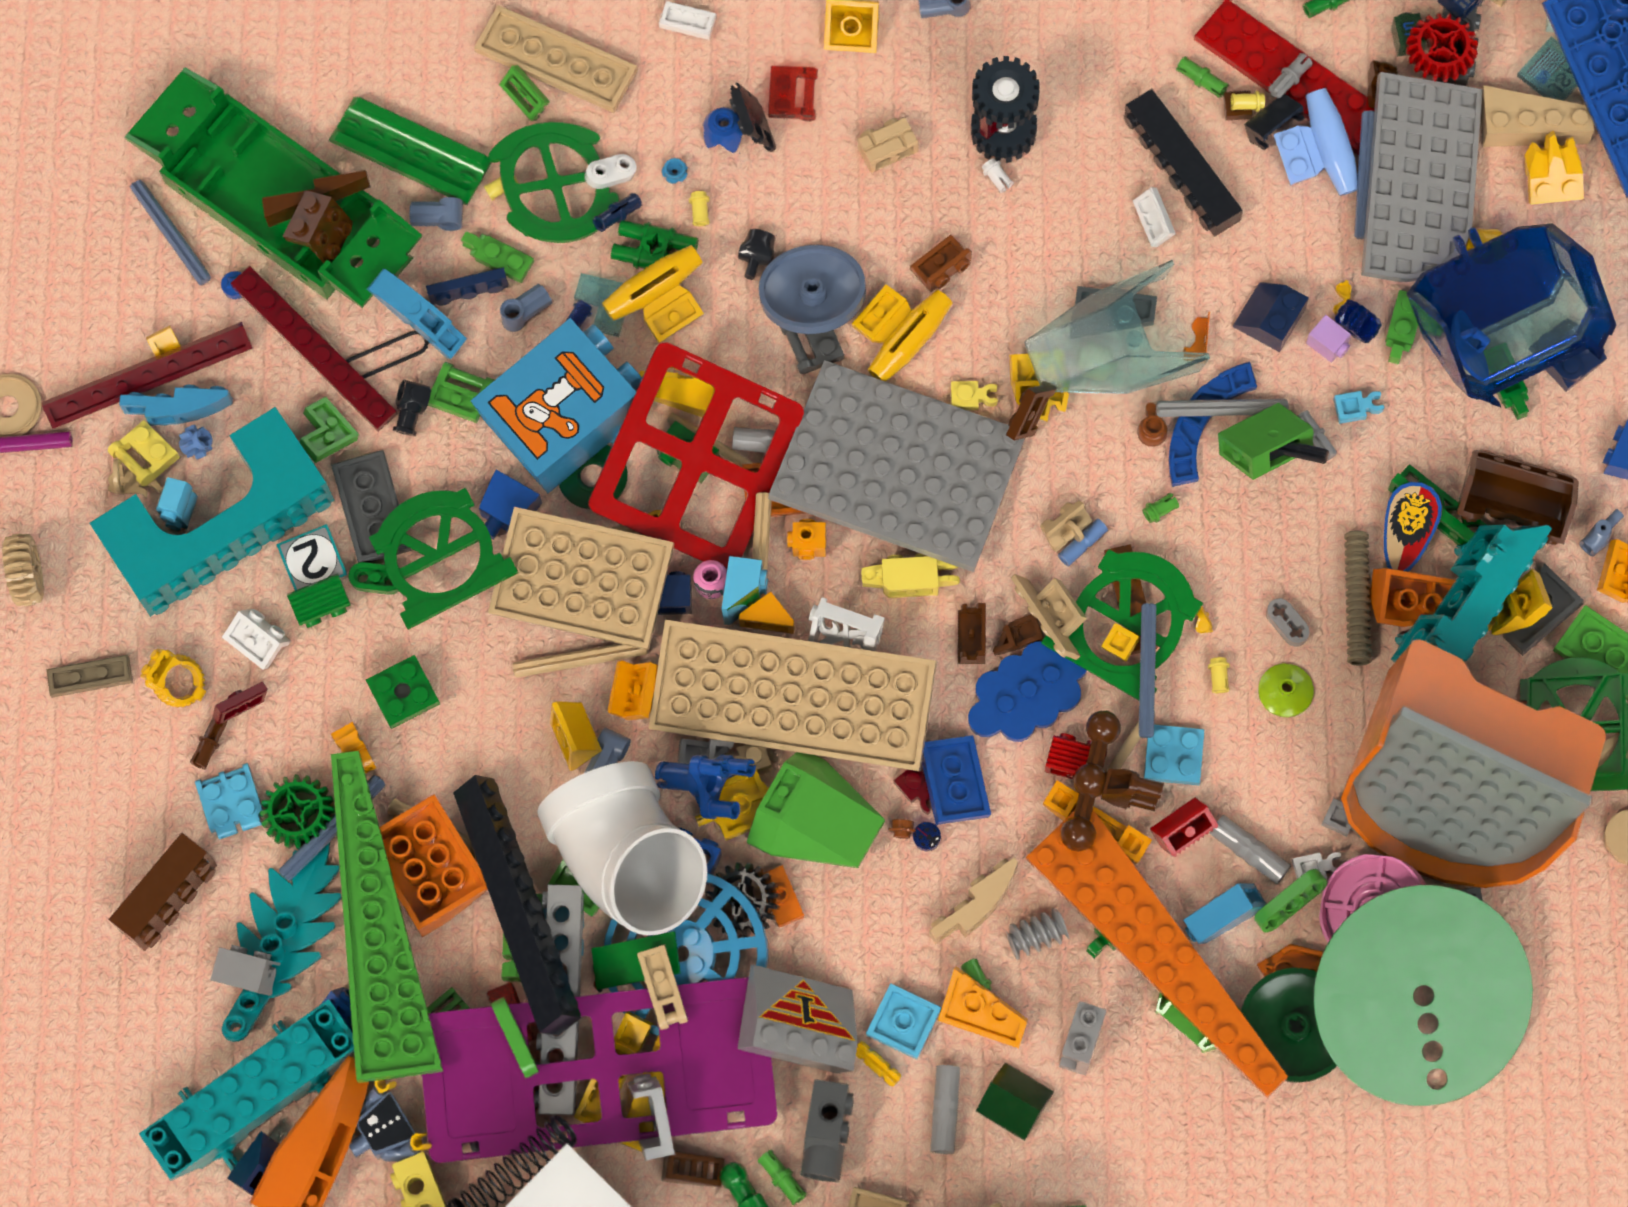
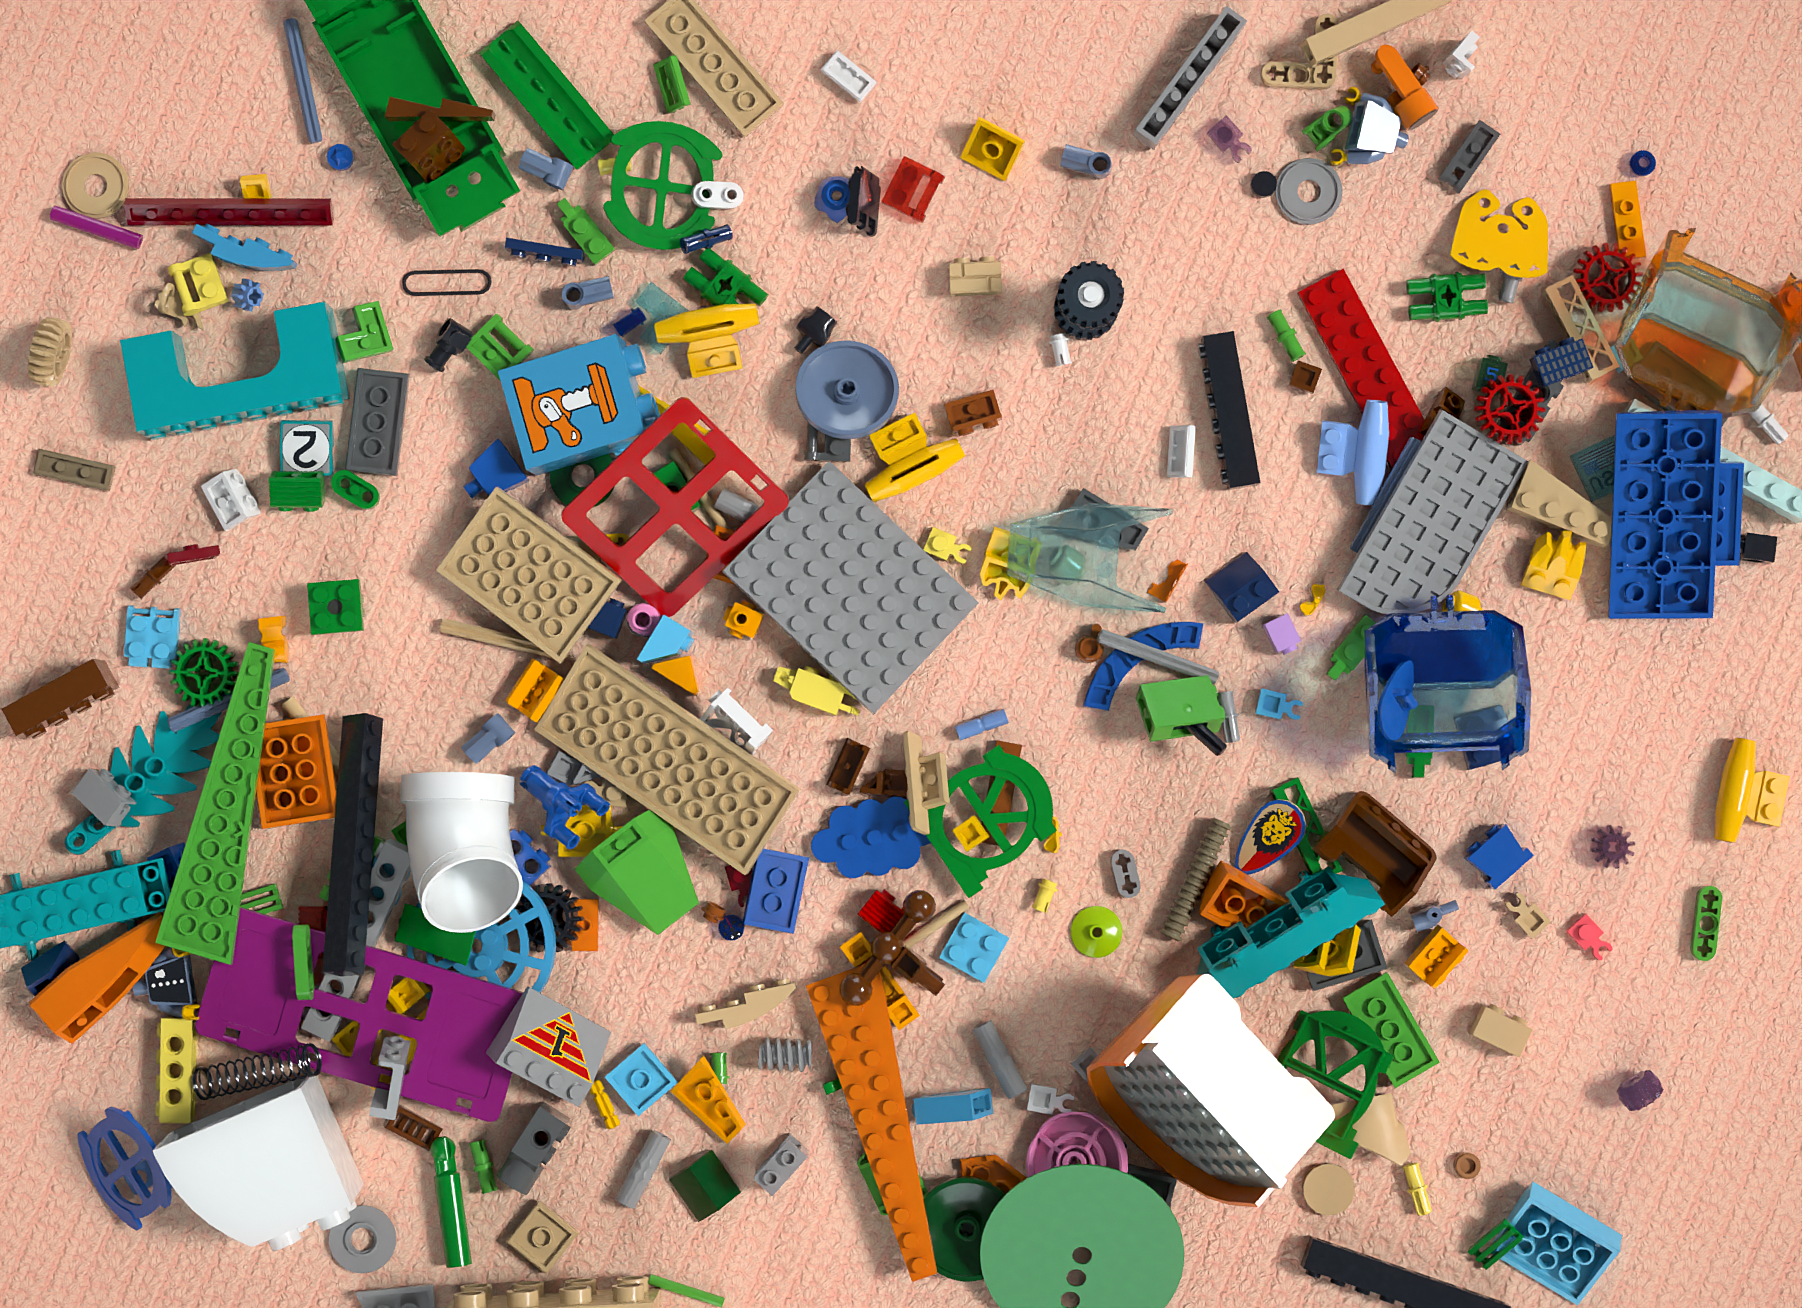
camera: 20 degrees right, 15 degrees up
yellow piece [140,648,206,708] -> none
medium azure brick [156,477,198,531] -> none
dark red plate [230,266,397,432] -> none
dark azure slope [367,269,467,359] -> none
green window [369,488,518,630] -> none
yellow slope [550,701,602,771] -> none
tan plate [637,945,688,1030] -> none
dark azure plate [662,158,687,184] -> none
light yellow pin [689,191,710,226] -> none
tan axle [752,492,772,570] -> none
reddish brown plate [1006,381,1057,441] -> none
tan hips [1040,500,1093,552] -> none
sand blue axle [1139,603,1157,738] -> none
bright green pin [1142,493,1179,523] -> none
red brick [1150,797,1218,857] -> none
light yellow pin [1231,91,1265,112] -> none
black hinge [1244,94,1305,150] -> none
bright green beam [1254,869,1327,932] -> none
light grey axle [1269,53,1313,98] -> none
clear blue gear [1335,300,1381,343] -> none

